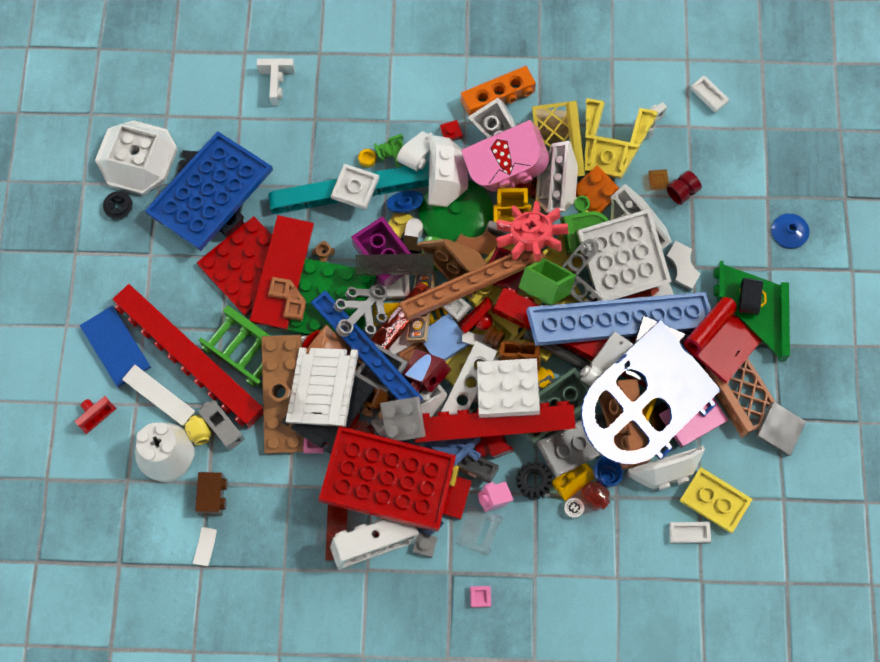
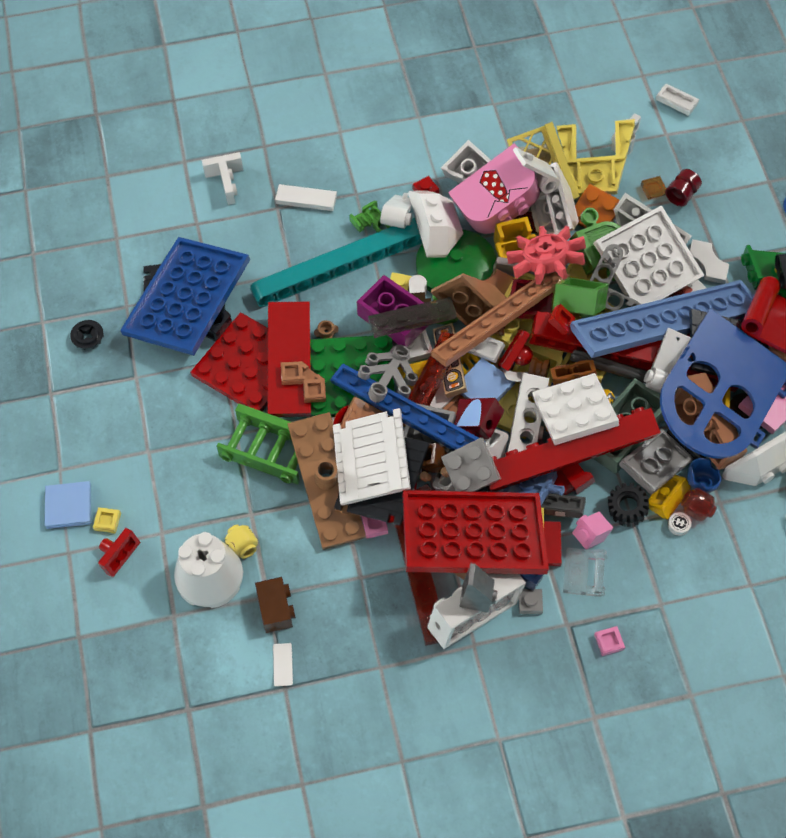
camera: 15 degrees left, 10 degrees down
blue tile [79,305,152,388] -> none
white piece [95,120,178,196] -> none
red brick [112,284,264,429] -> none
white tile [122,365,196,427] -> none
light grey brick [198,400,245,452] -> none
white plate [331,164,379,210] -> none
yellow tile [358,149,377,168] -> none
blue dish [386,190,423,213] -> none
orange brick [461,65,536,116] -> none
none -> light blue tile [45,481,91,529]
none -> light yellow tile [93,507,121,533]
none -> white tile [275,184,337,211]
none -> flat silver slope [459,563,497,613]
none -> white door [513,147,560,194]
none -> red plate [548,304,575,335]

